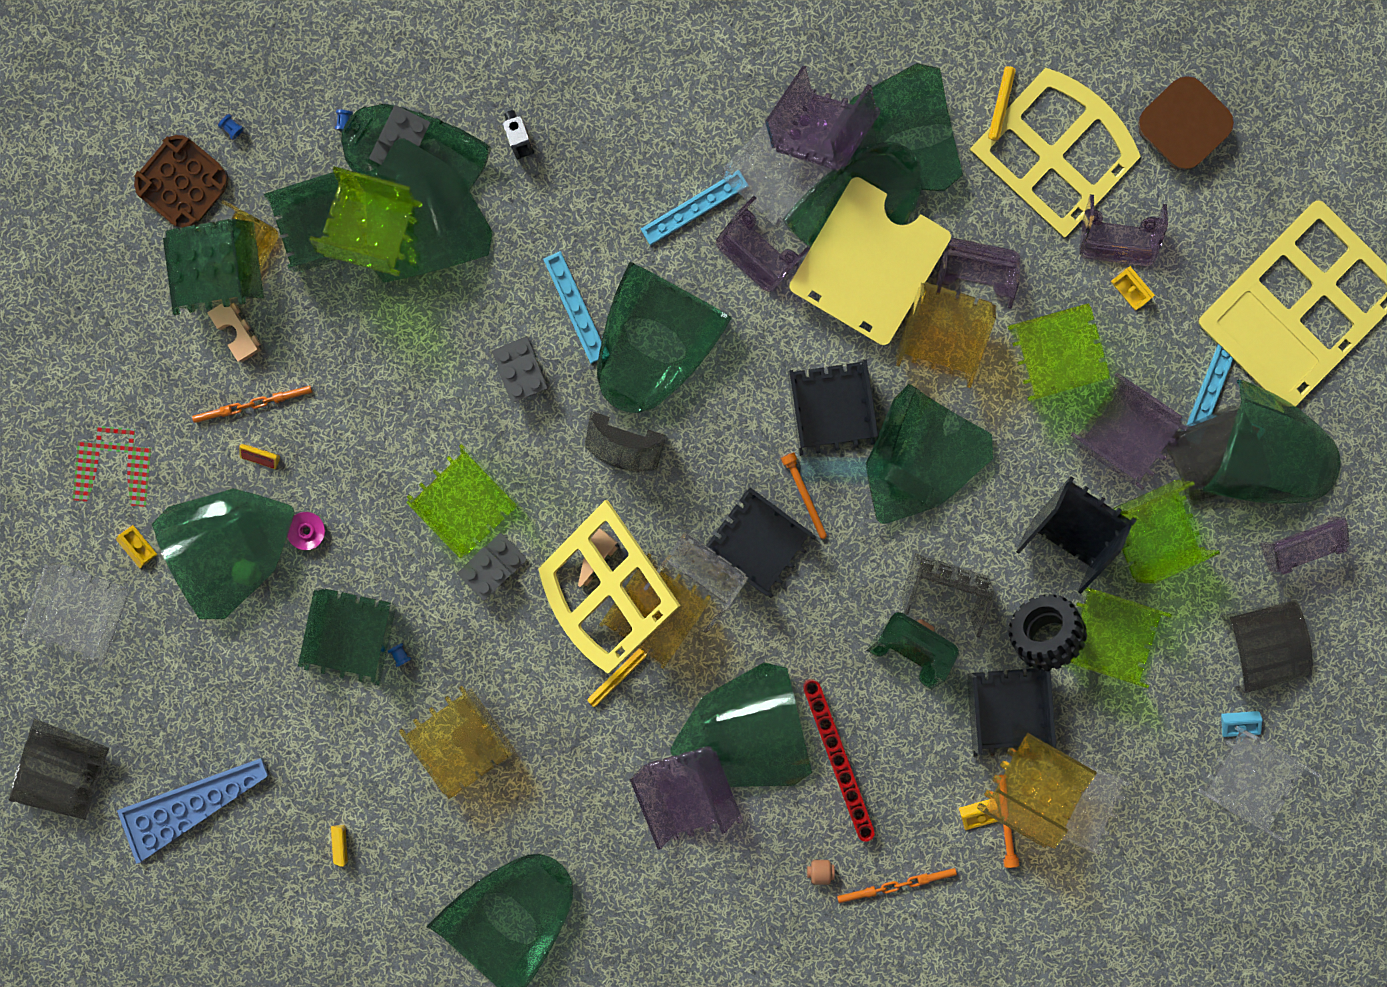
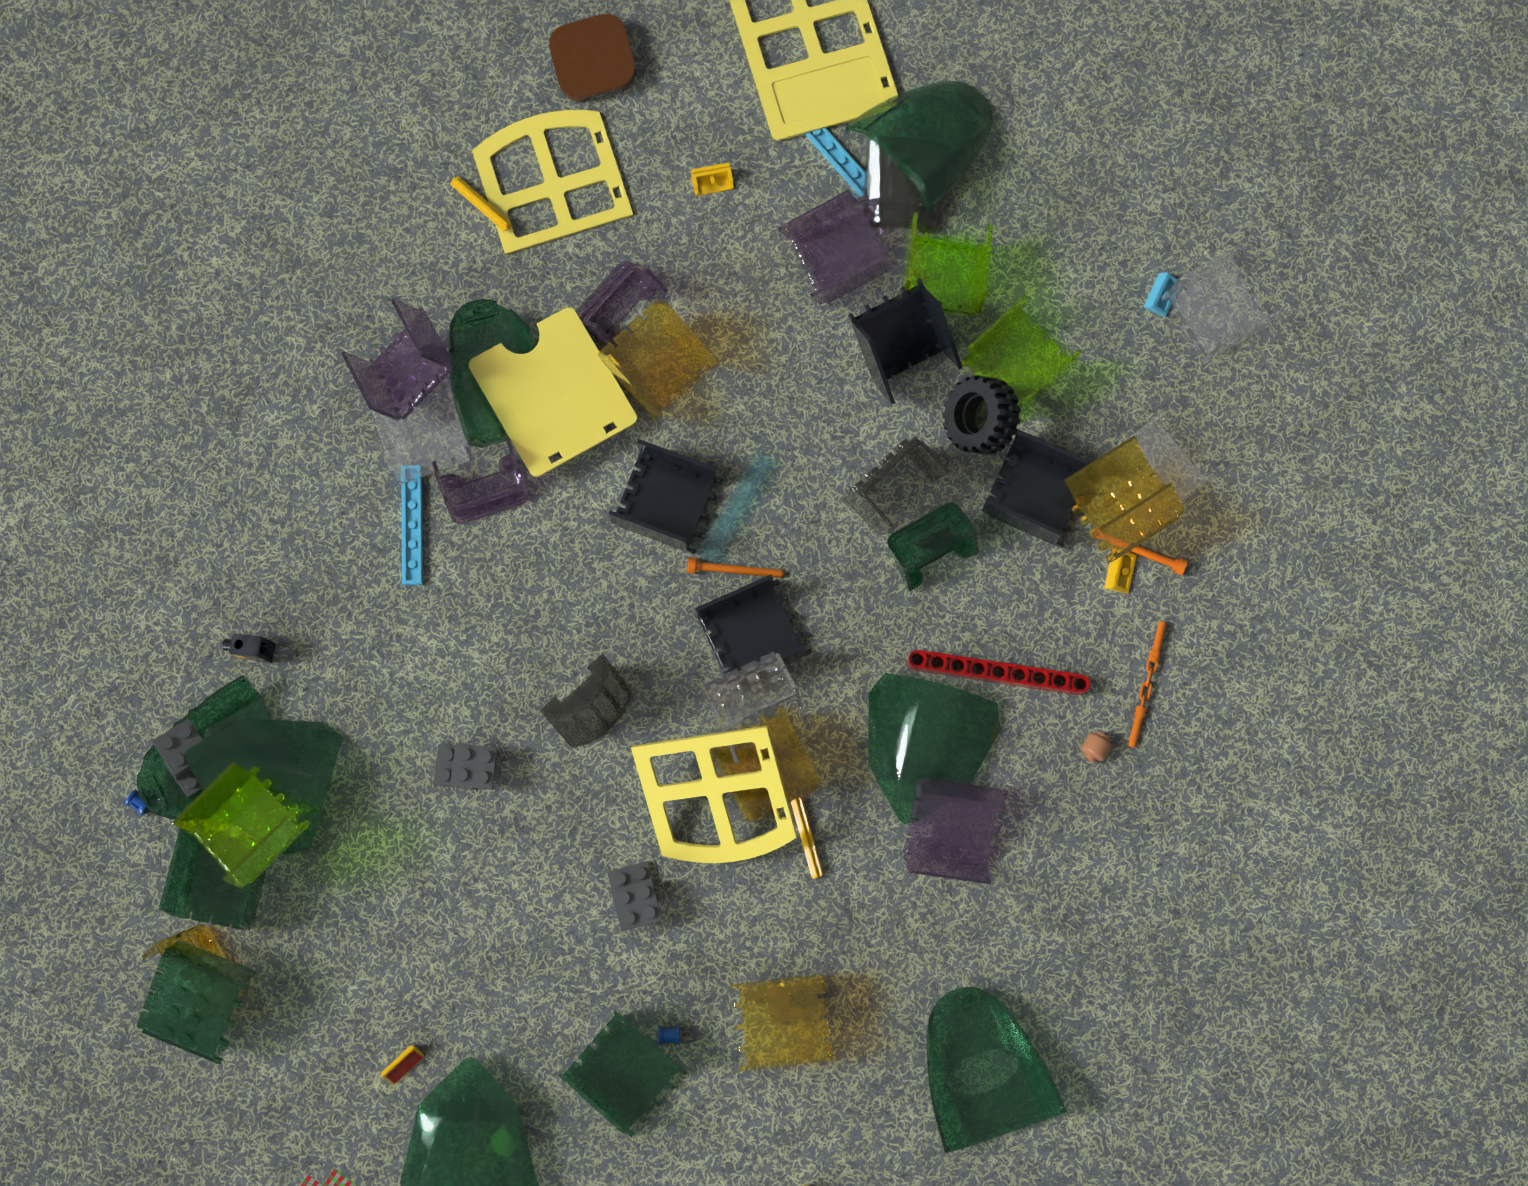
camera: 55 degrees left, 10 degrees down
reddish brown tile [134,135,229,228] -> none
orange piece [192,385,312,423] -> none
light nougat arch [207,300,261,363] -> none
blue bush [218,114,244,140] -> none
dark pink dish [286,512,325,550] -> none
clear neon green windscreen [406,443,519,559] -> none
medium azure tile [543,251,608,364] -> none
light nougat slope [578,528,618,587] -> none
clear green windscreen [597,261,732,413] -> none
clear green windscreen [821,63,963,191] -> none
clear green windscreen [866,384,993,524] -> none
clear neon green windscreen [1007,303,1110,401] -> none
clear purple windscreen [1079,194,1168,266] -> none
clear smoke windscreen [1221,600,1313,693] -> none
clear purple windscreen [1259,516,1350,575] -> none

